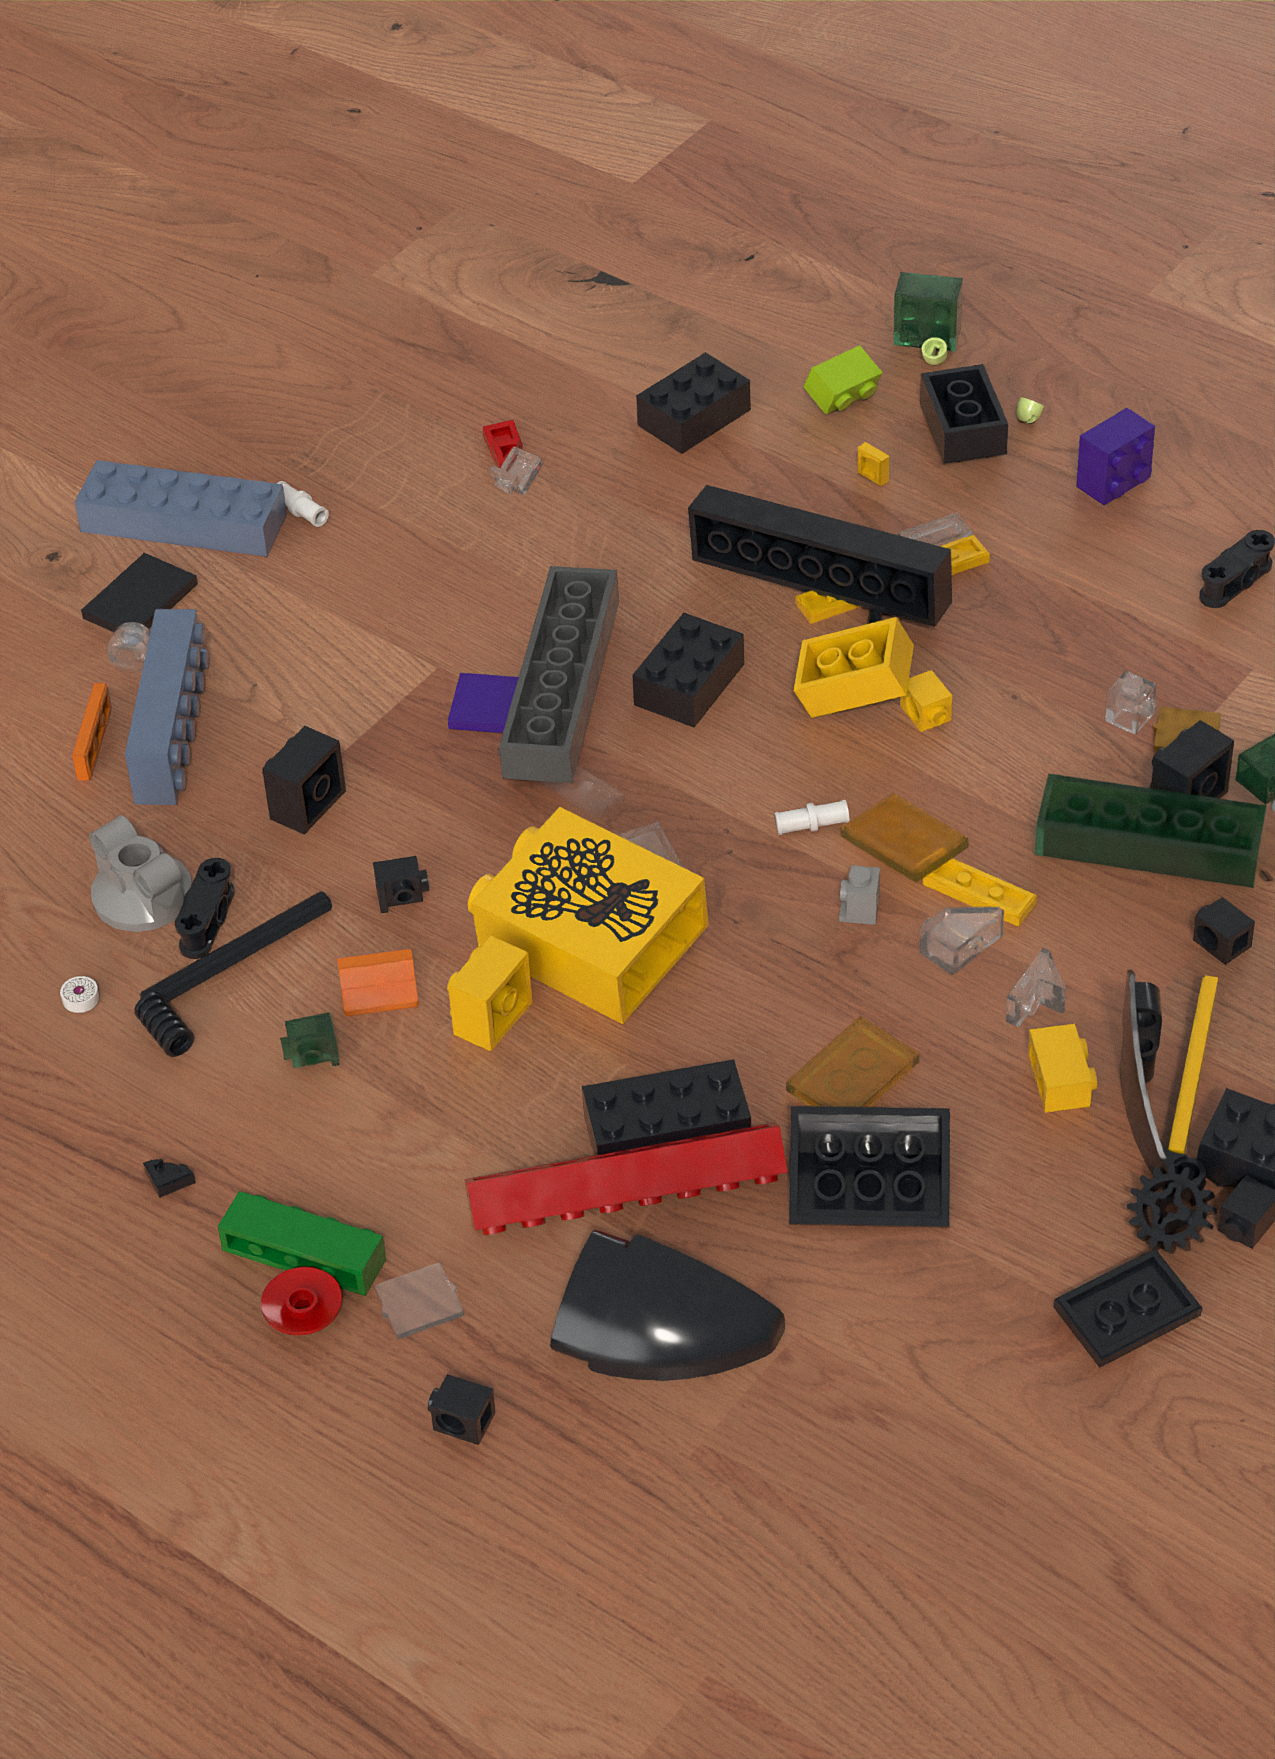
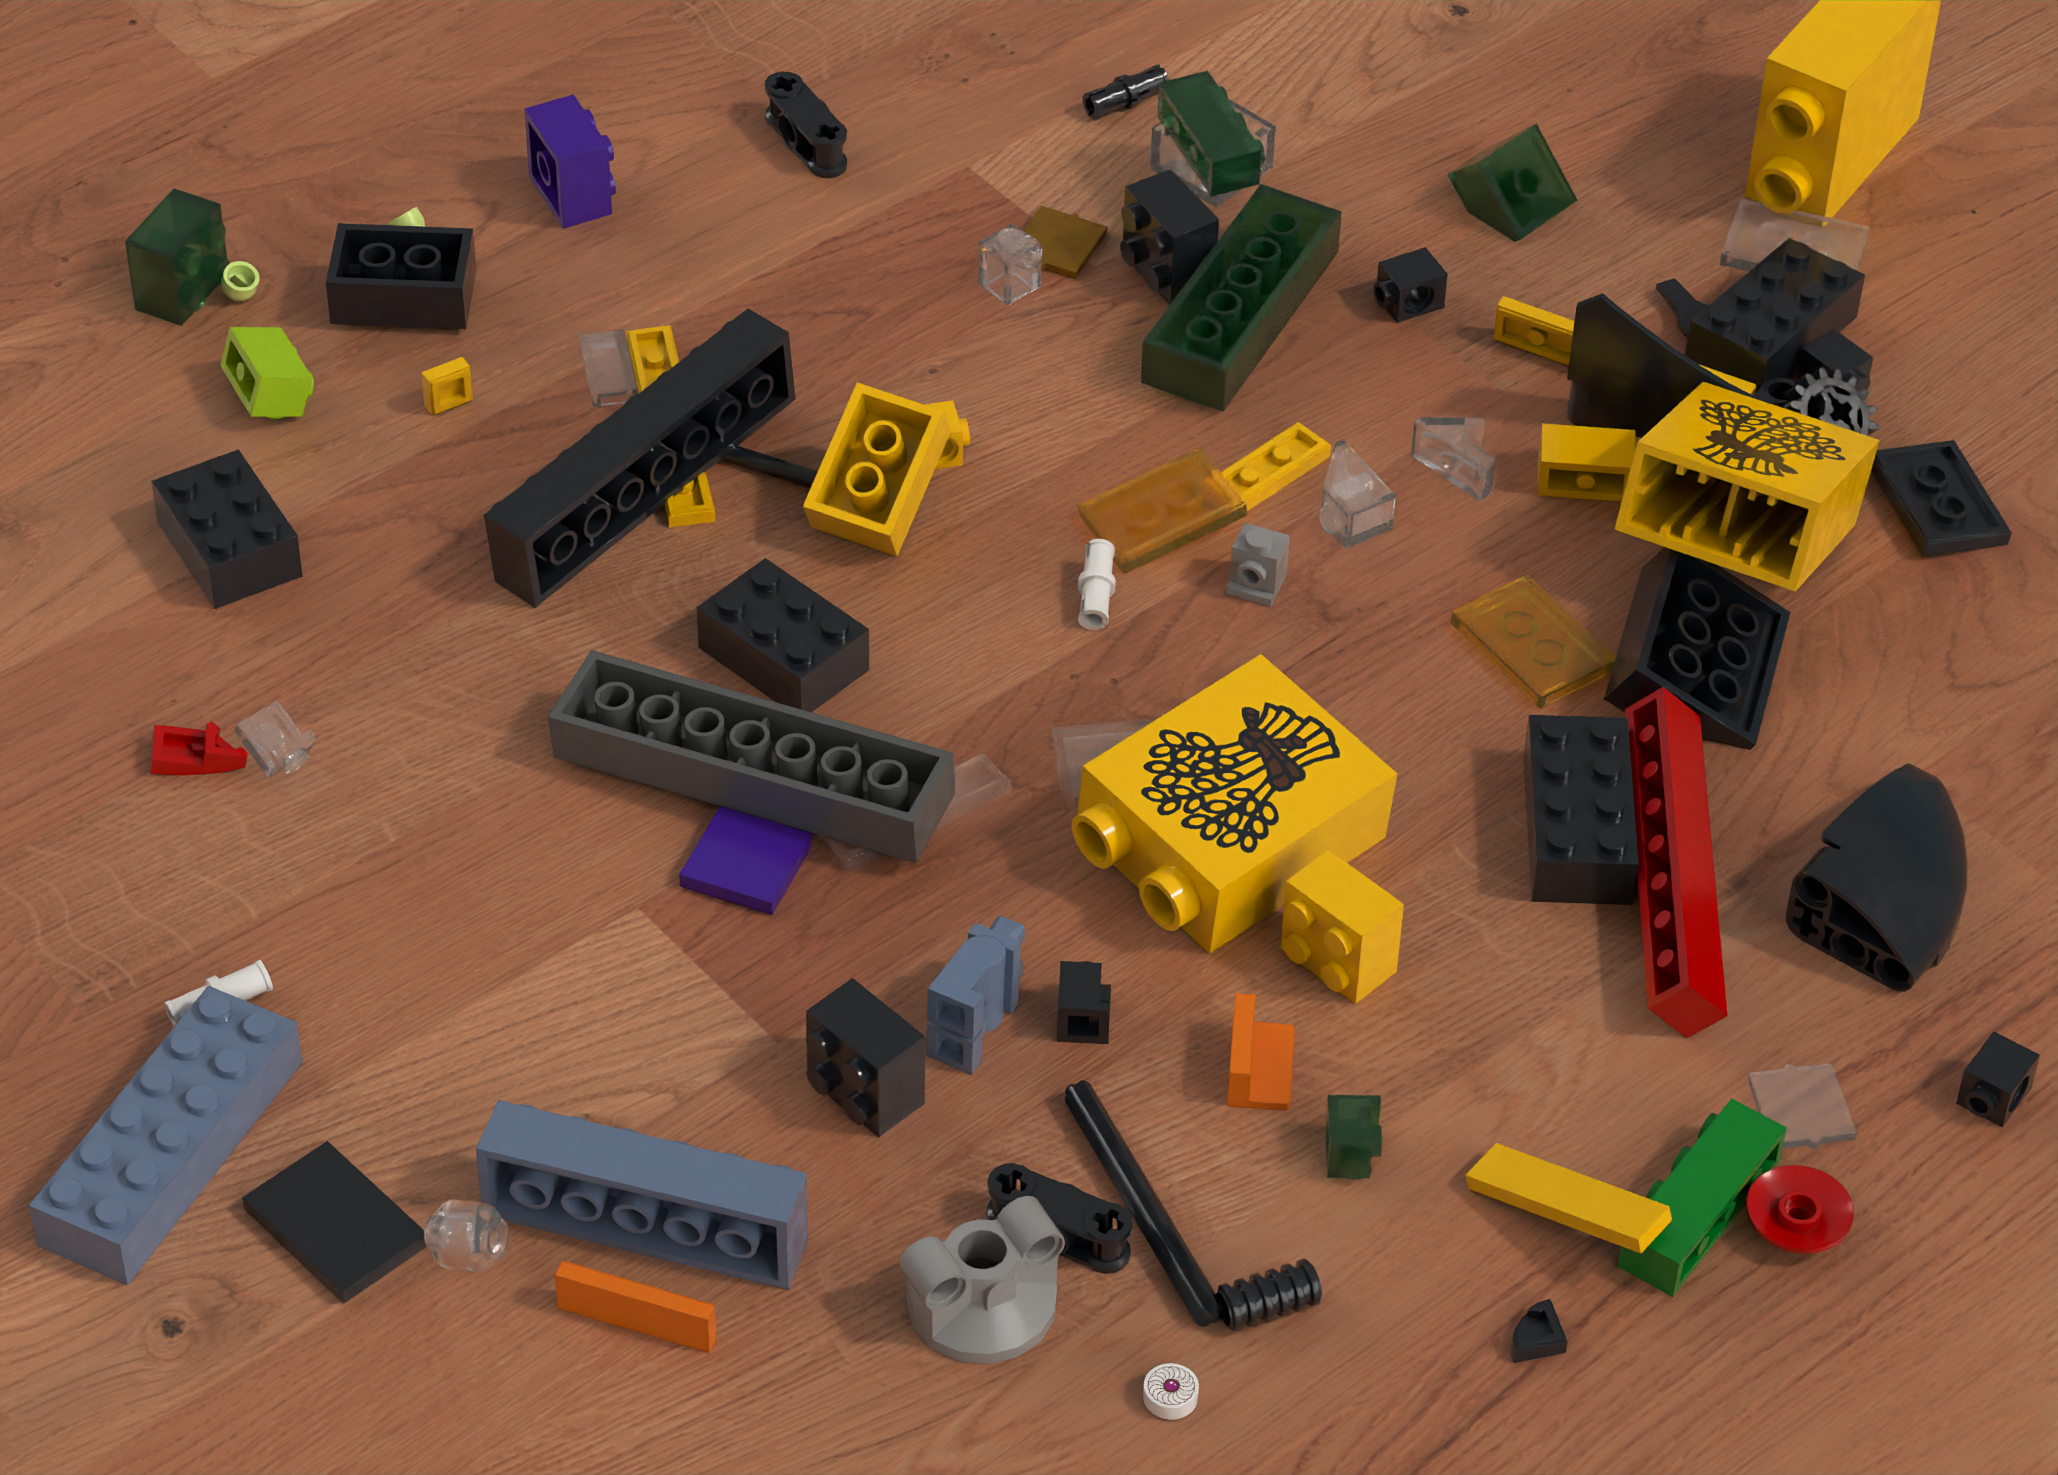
camera: 80 degrees left, 0 degrees up
none -> sand blue hips [926,916,1025,1075]
none -> yellow tile [1465,1143,1672,1253]
none -> yellow brick [1614,382,1880,592]

